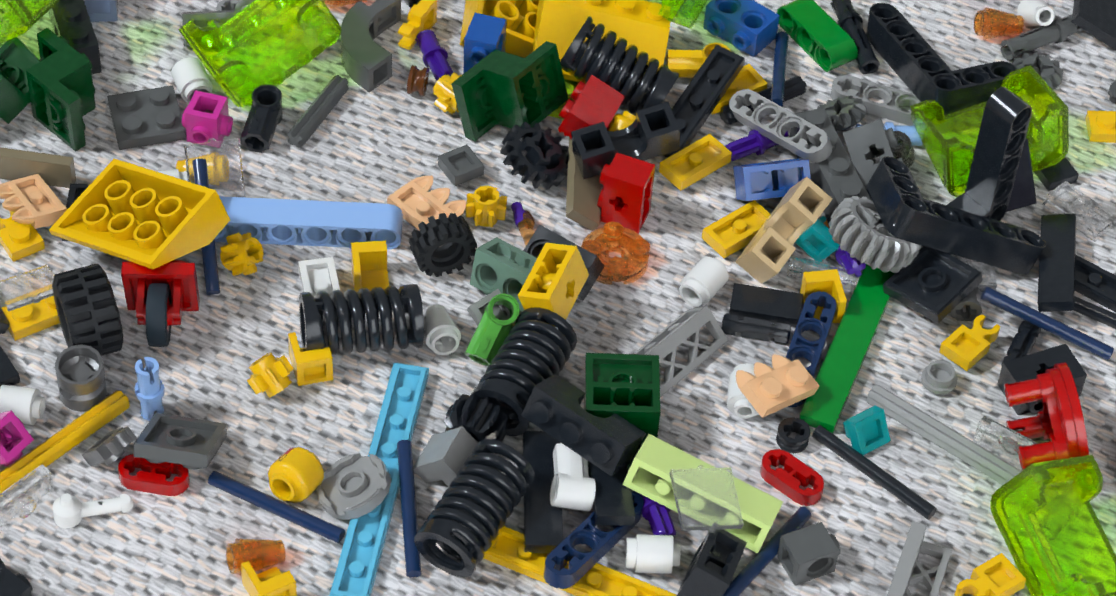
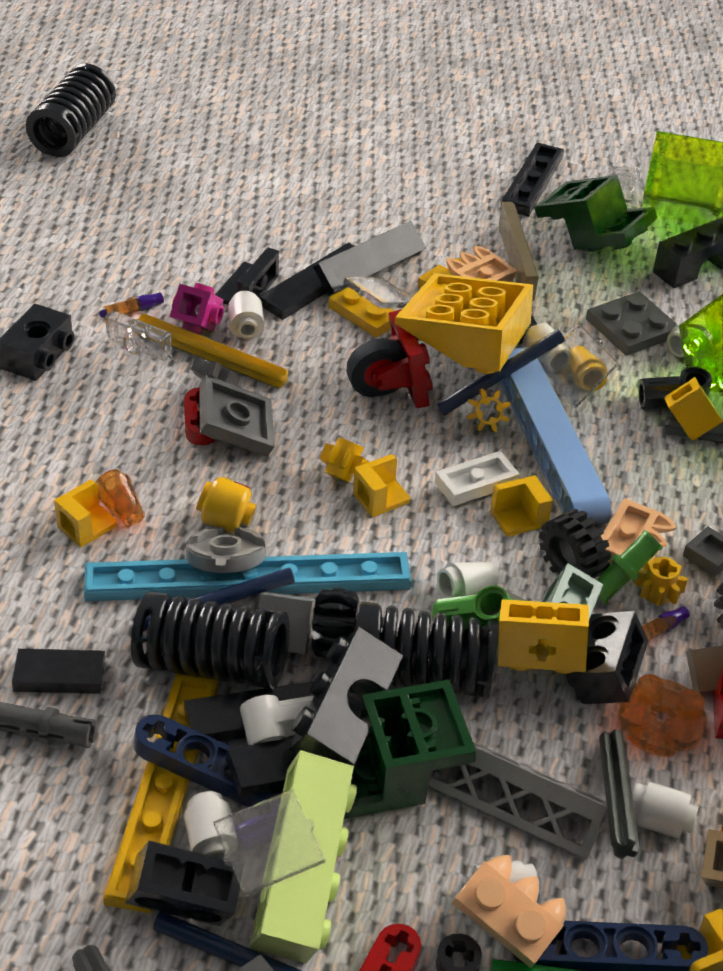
camera: 75 degrees right, 5 degrees down
dark green bracket [26,28,96,152] -> none
black tyre [52,264,123,356] -> none
white piece [53,493,134,528] -> none
flat silver wheel [55,344,107,412] -> none
light blue pin [134,357,165,421] -> none
dark pink brick [182,90,233,148] -> none
dark blue bar [208,471,345,544] -> none
black piece [299,284,424,355] -> none
black axle [721,313,791,344] -> none
black tile [729,283,803,327] -> none
none -> bright green pin [596,530,663,605]
none -> pearl dark grey axle [599,729,640,860]
none -> yellow panel [664,377,723,440]

